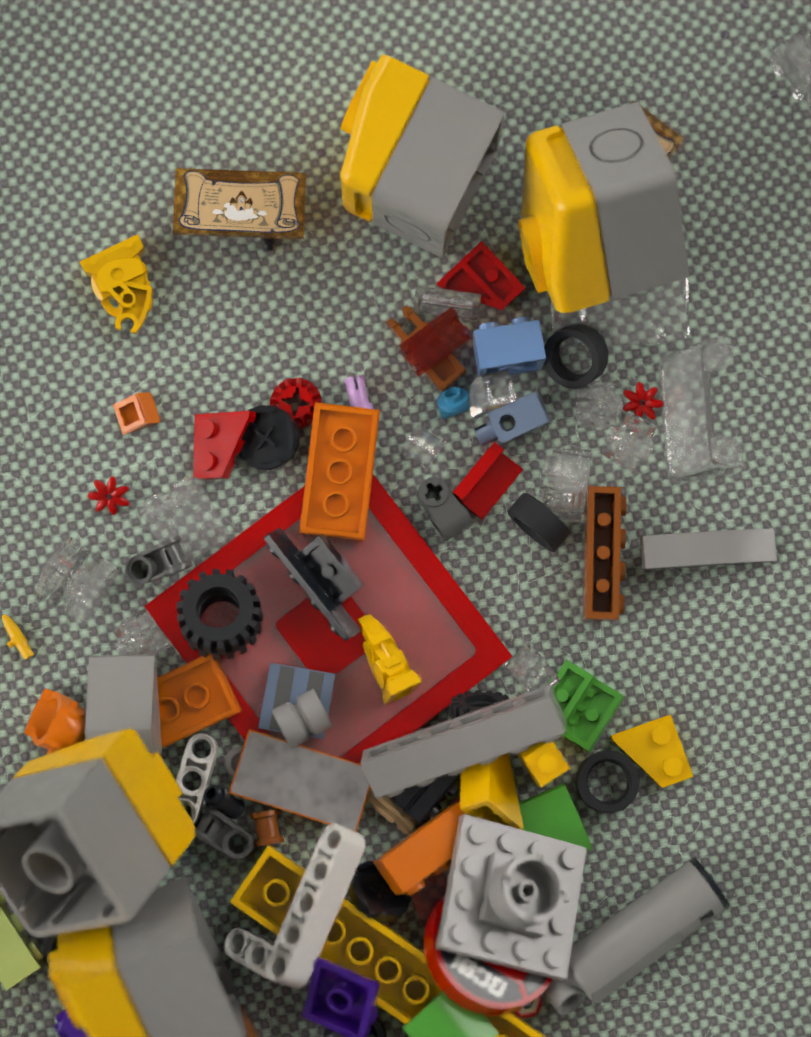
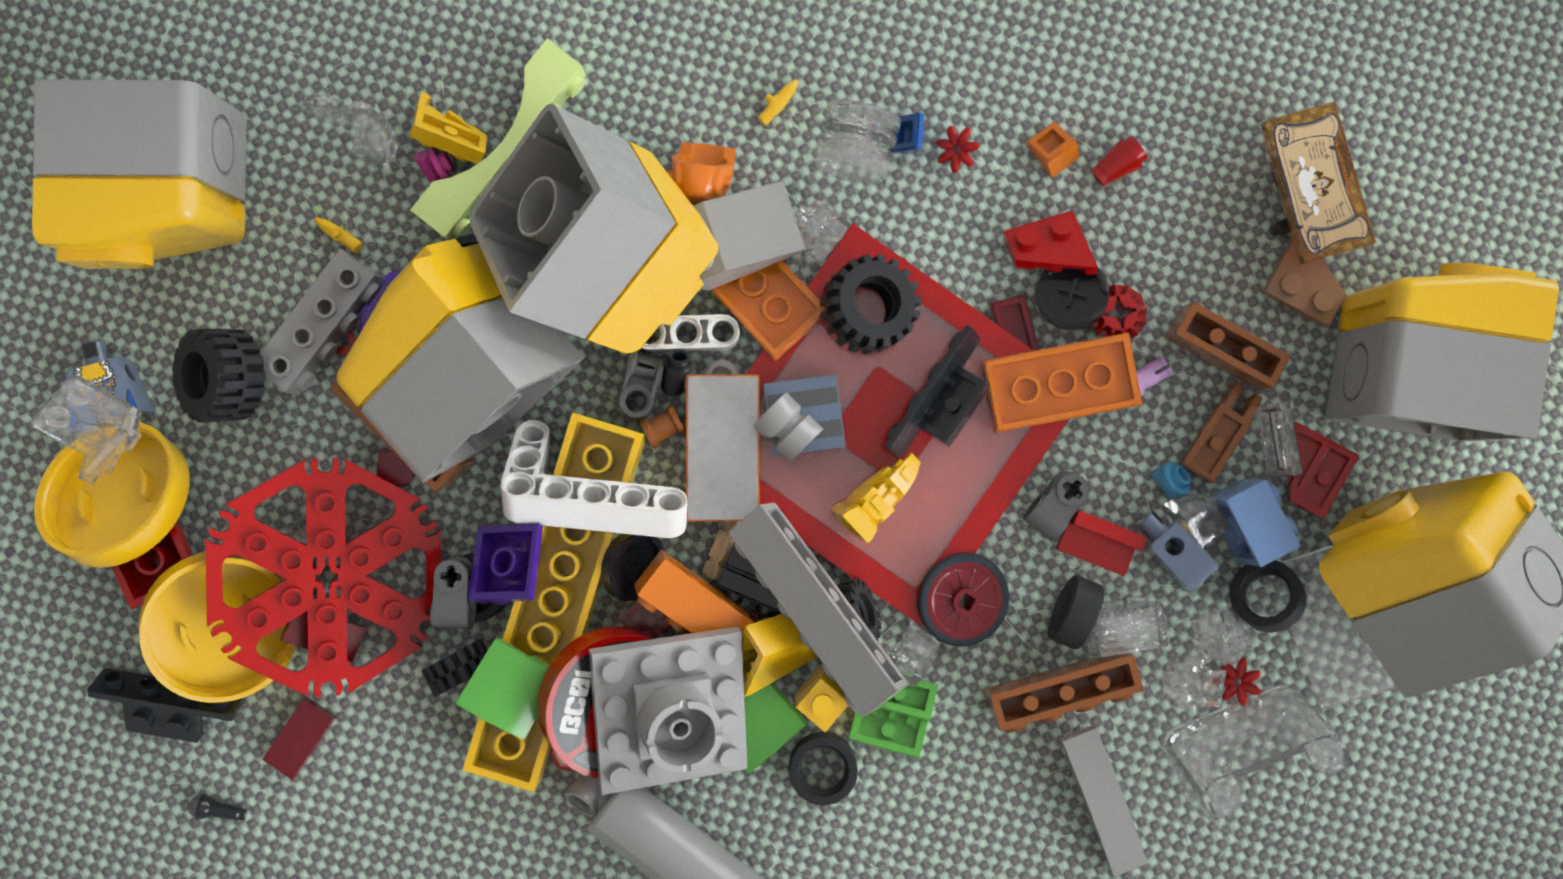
camera: 70 degrees right, 5 degrees up
yellow piece [79,234,153,335] -> none
dark grey piece [125,535,193,585] -> none
clear bracket [139,476,230,561] -> none
clear red hinge [399,307,471,378] -> none
clear brick [402,425,447,470] -> none
yellow wing [610,714,693,788] -> none
none -> blue slope [891,113,925,154]
none -> dark red wheel [918,553,1009,646]
none -> dark red tile [989,294,1040,351]
none -> red cone [1091,136,1148,187]
none -> dark orange brick [1164,302,1291,391]
none -> medium nougat wing [1261,231,1347,328]

